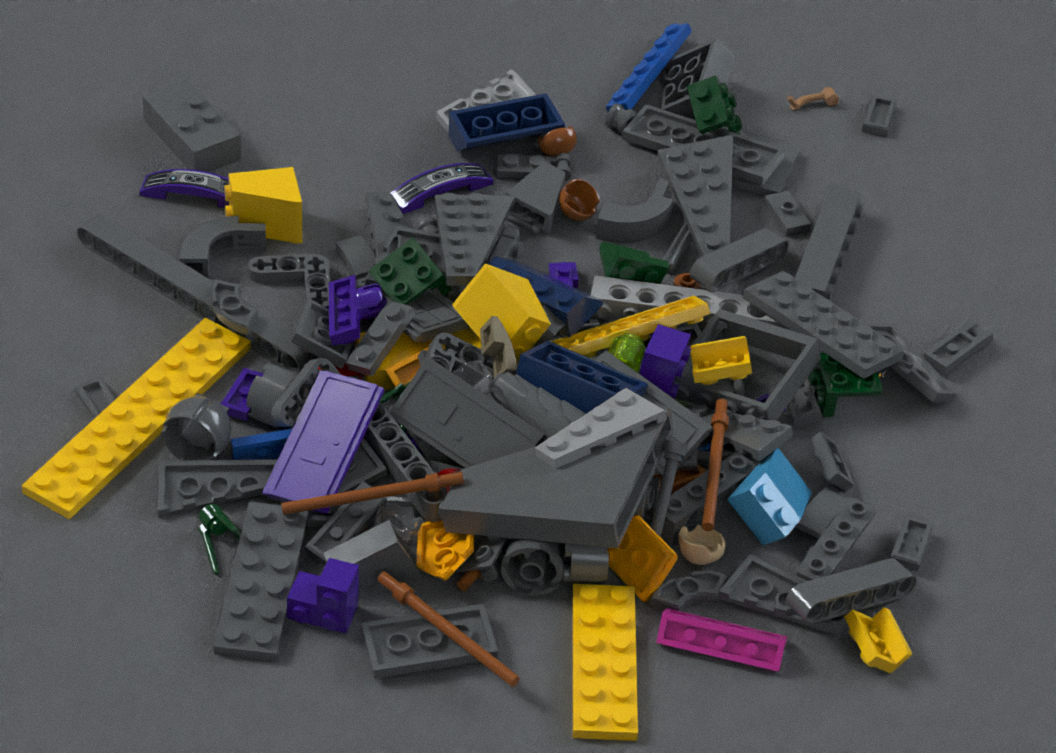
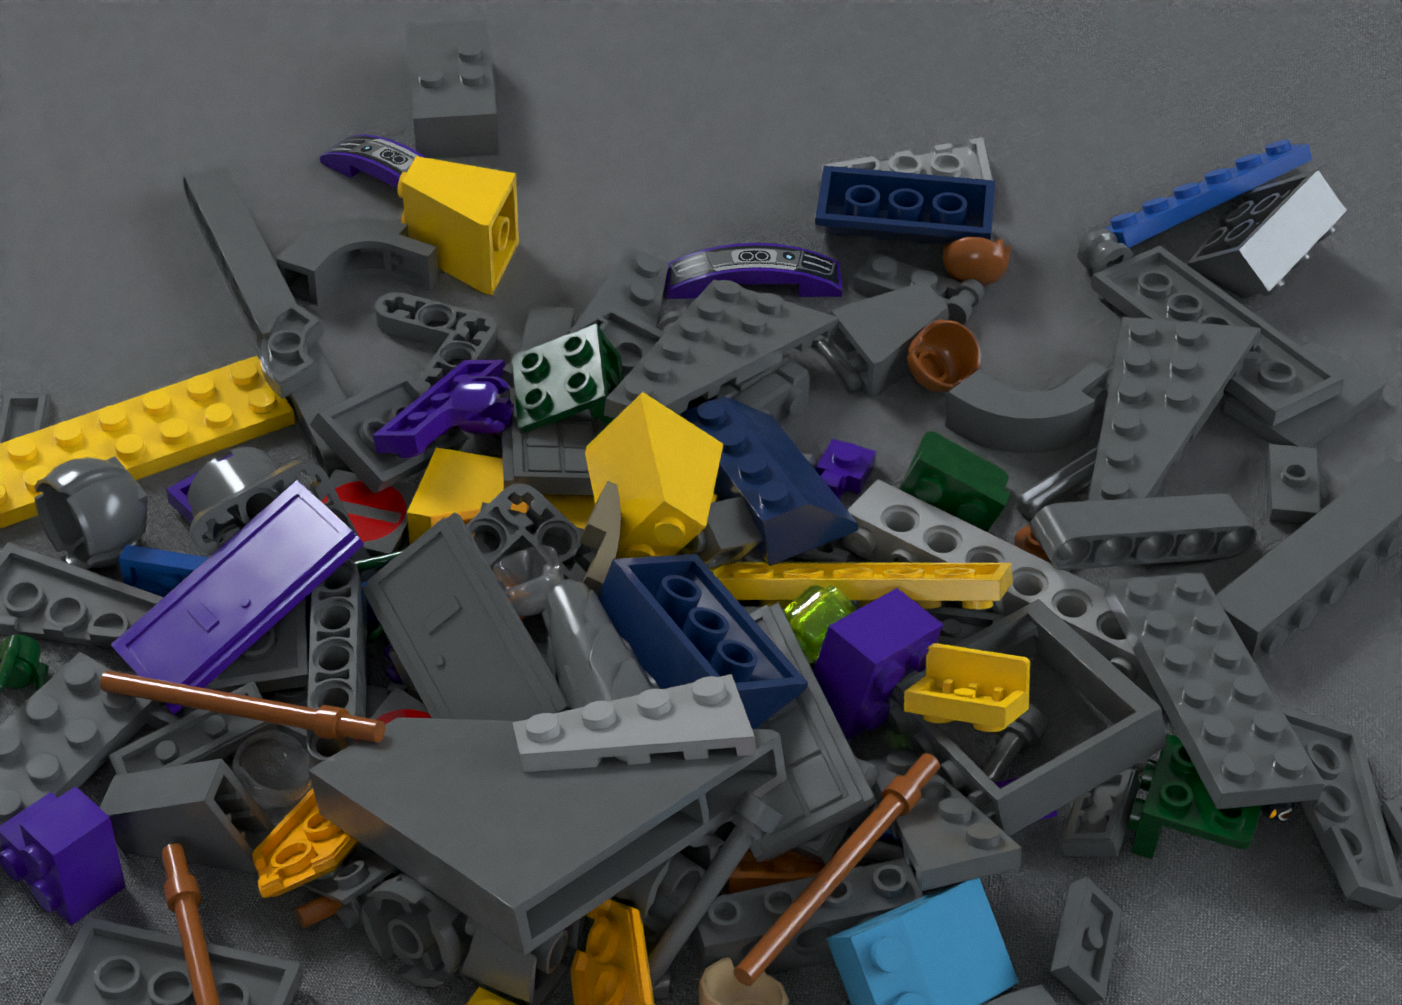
camera: 30 degrees right, 0 degrees up
dark grey plate [346,300,415,377] -> none
dark green bracket [687,75,743,135] -> none

